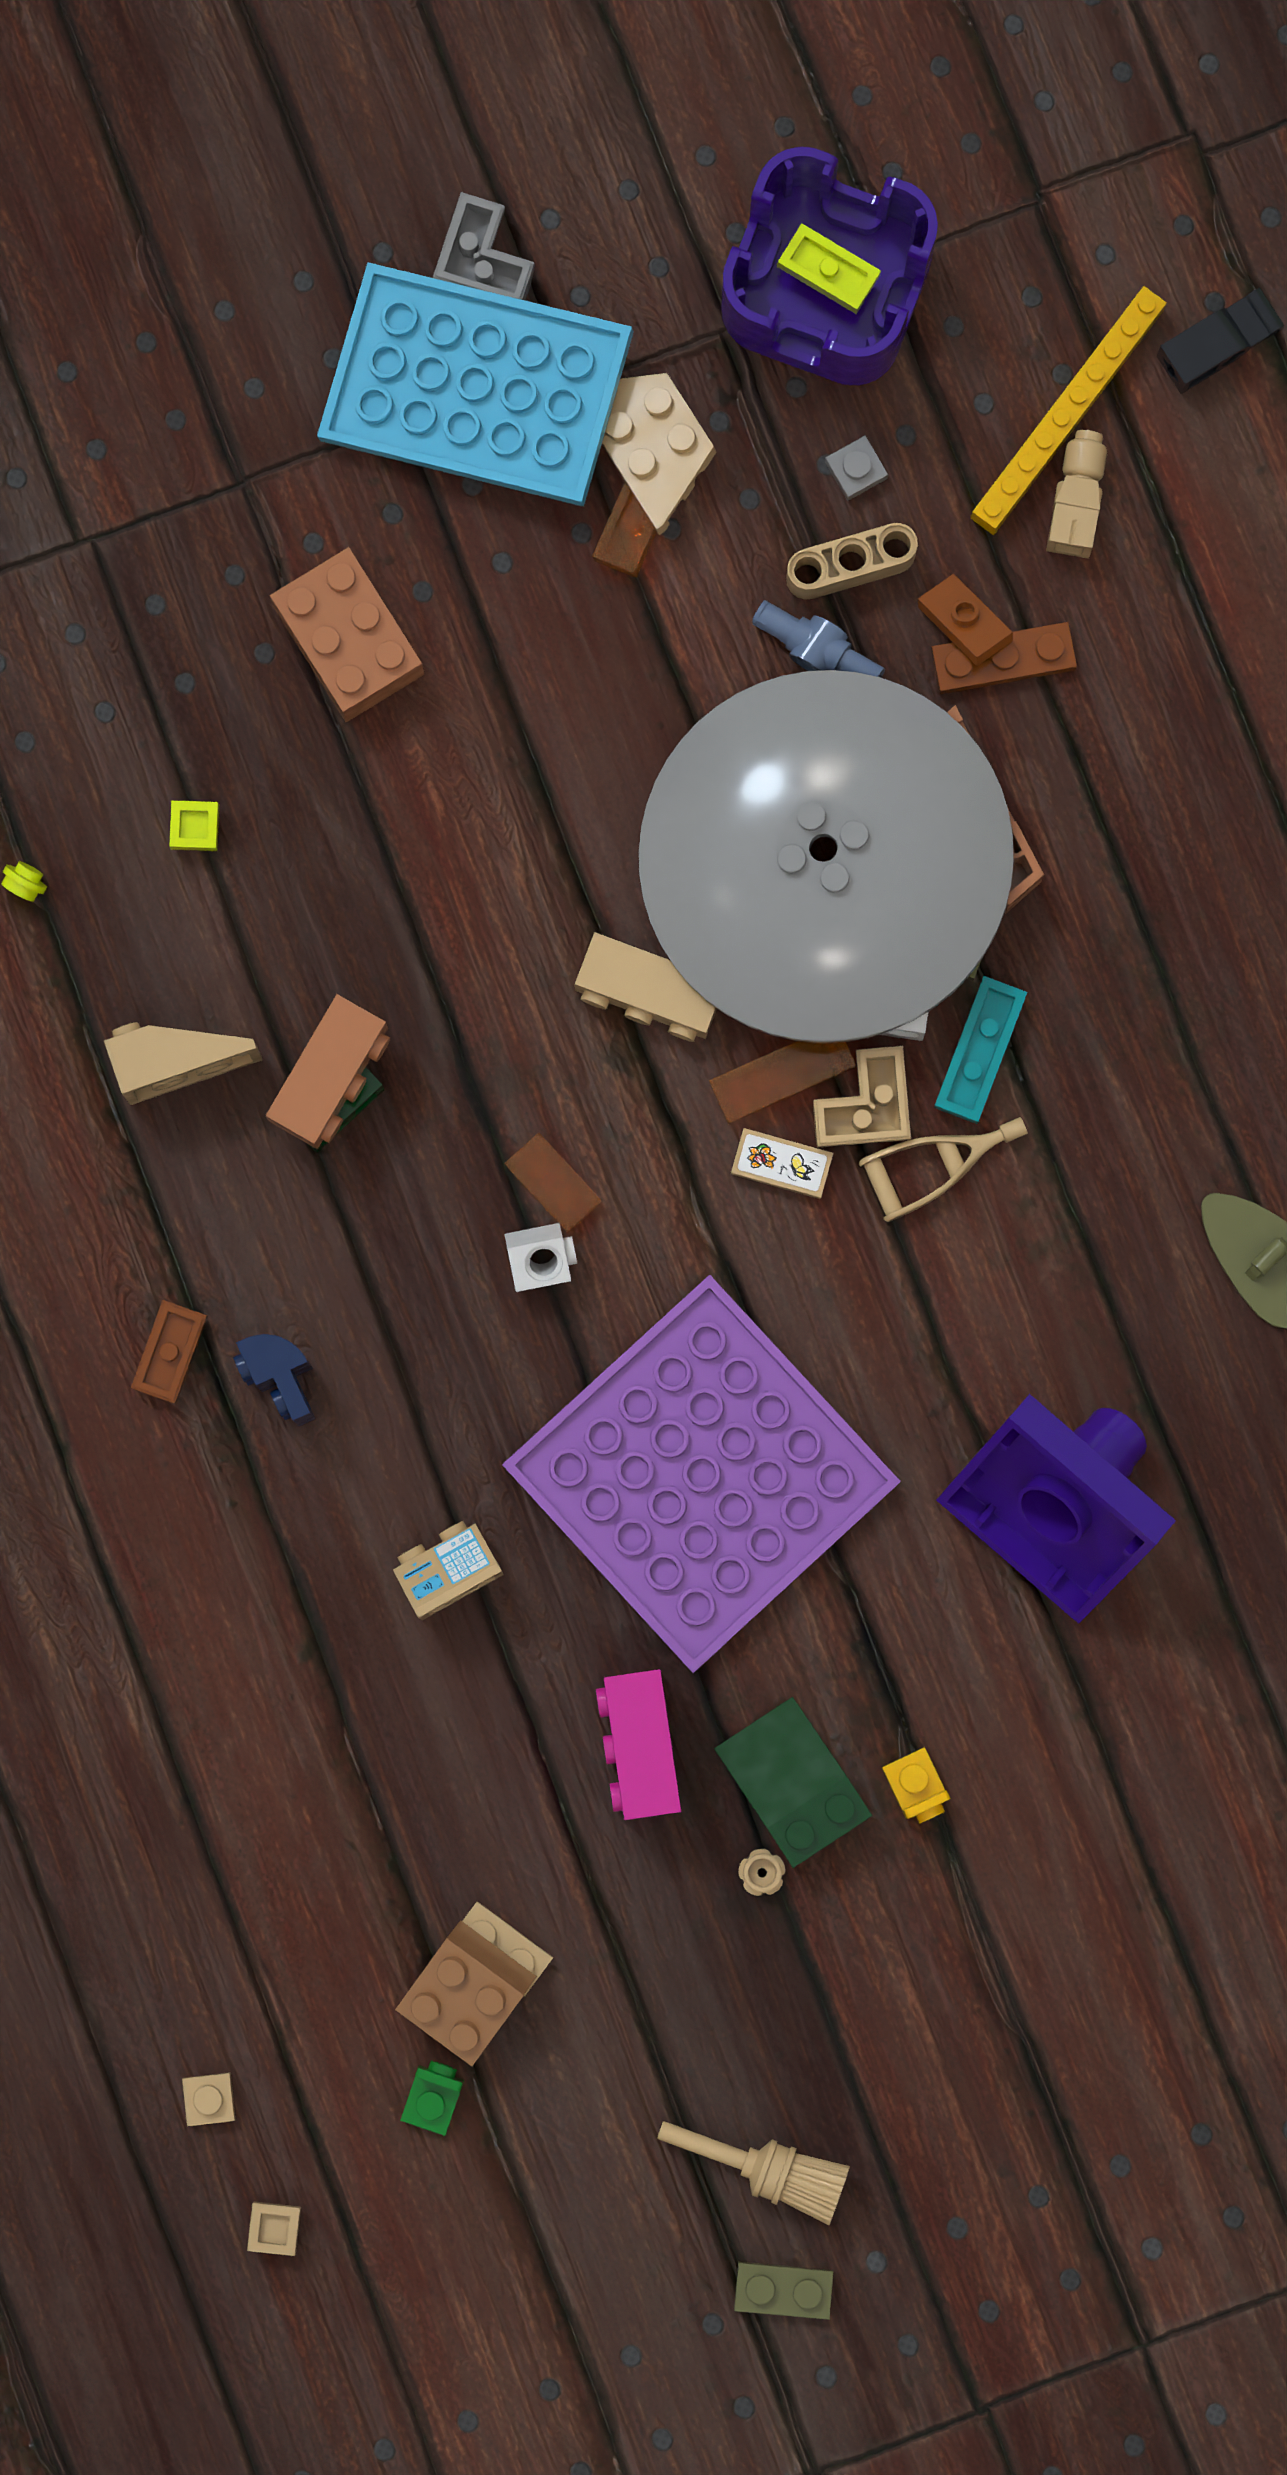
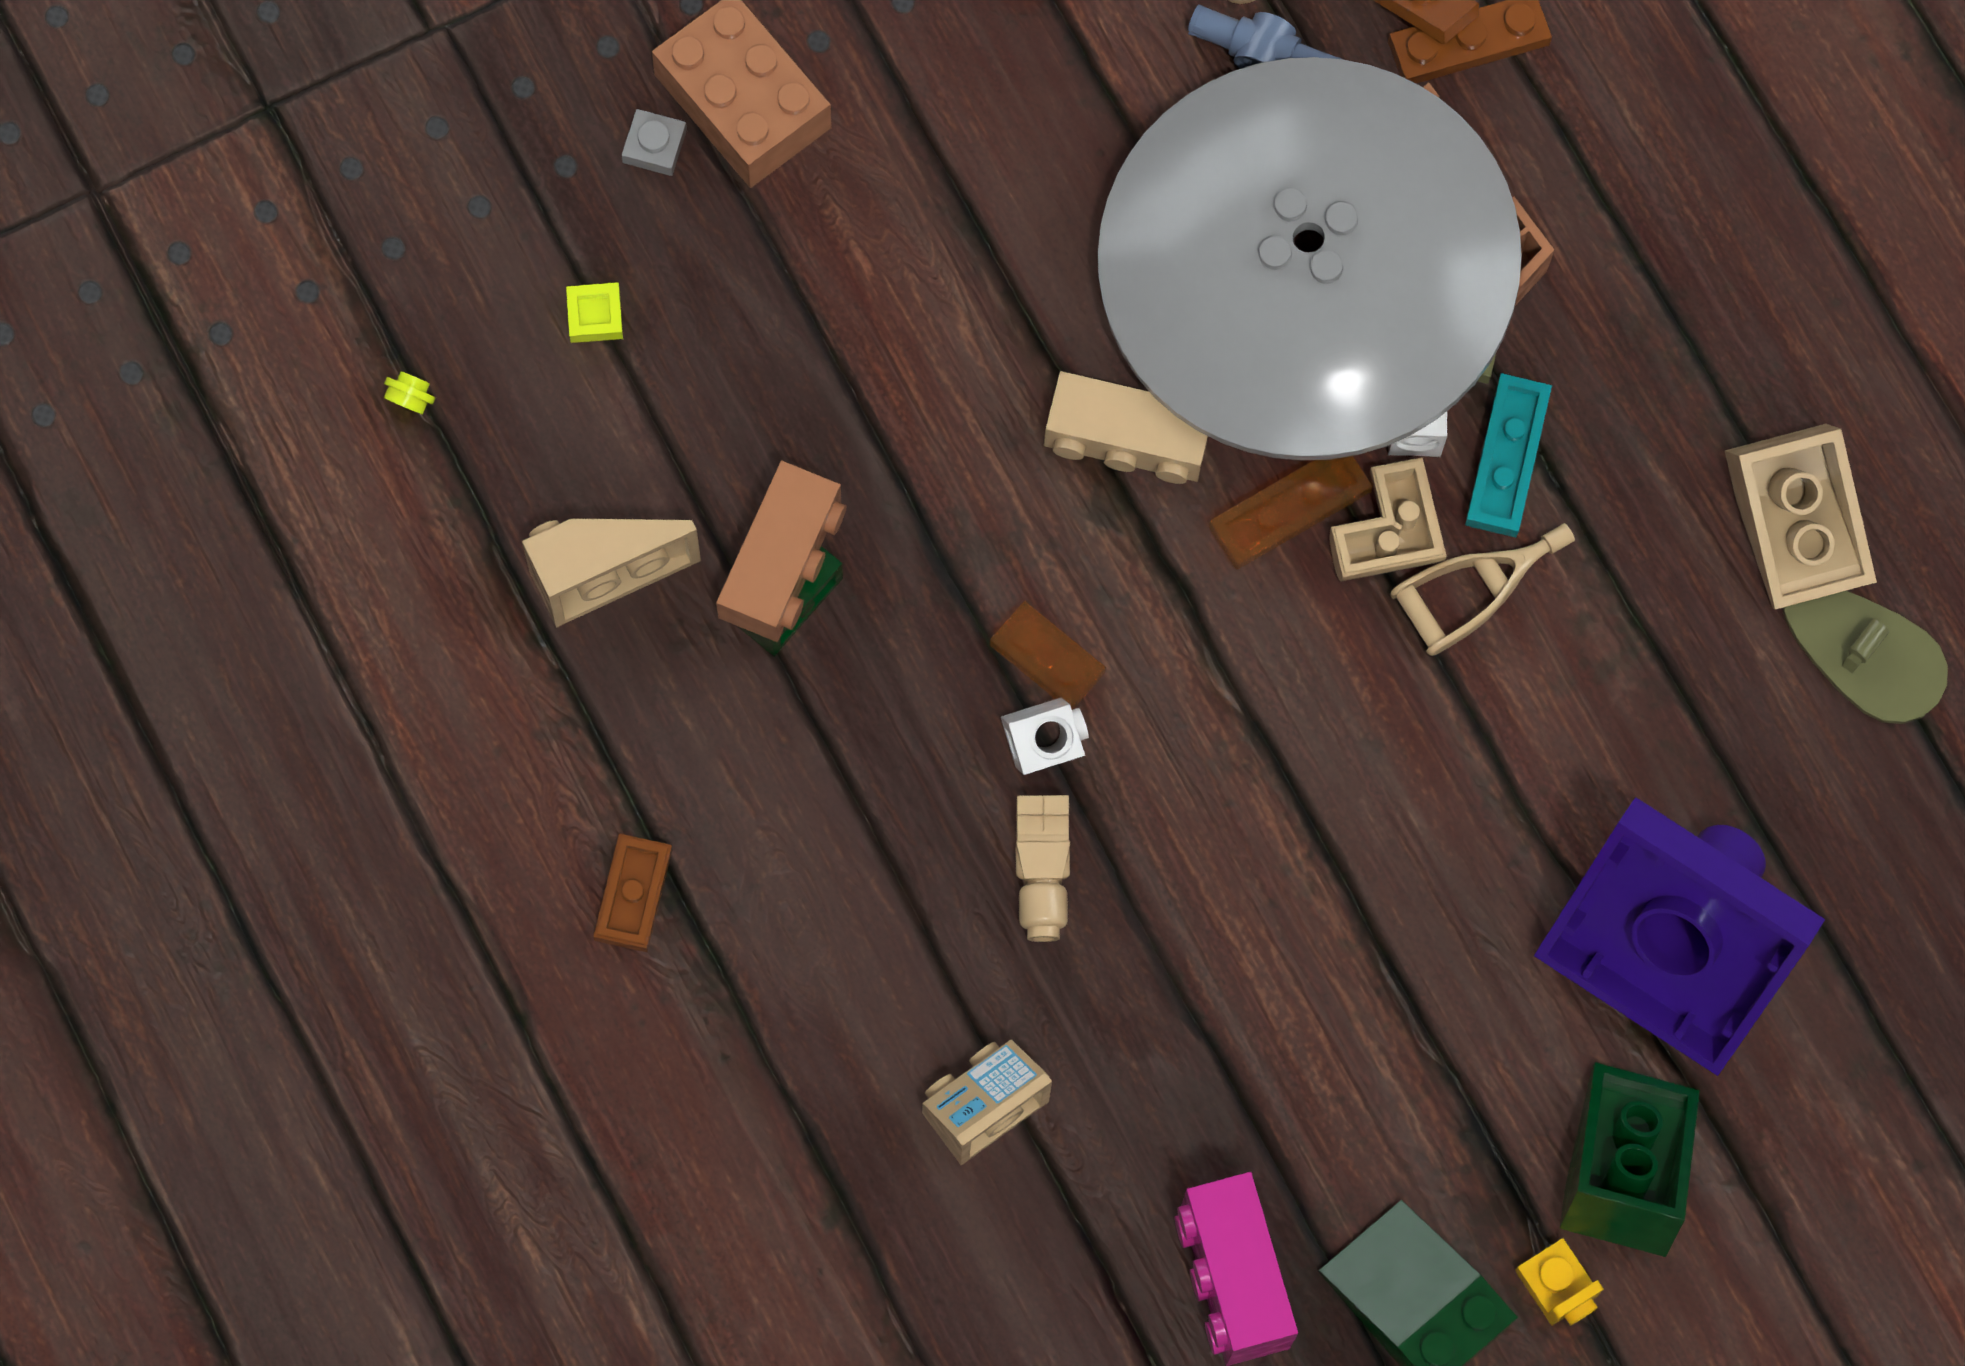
camera: 10 degrees left, 10 degrees down
dark blue brick [233,1334,316,1427] -> none
medium lavender plate [502,1275,901,1673] -> none
tile [731,1128,833,1199] -> none
none -> light grey plate [622,109,687,176]
none -> tan piece [1015,795,1070,942]
none -> dark green slope [1559,1062,1700,1257]
none -> tan slope [1725,424,1877,609]

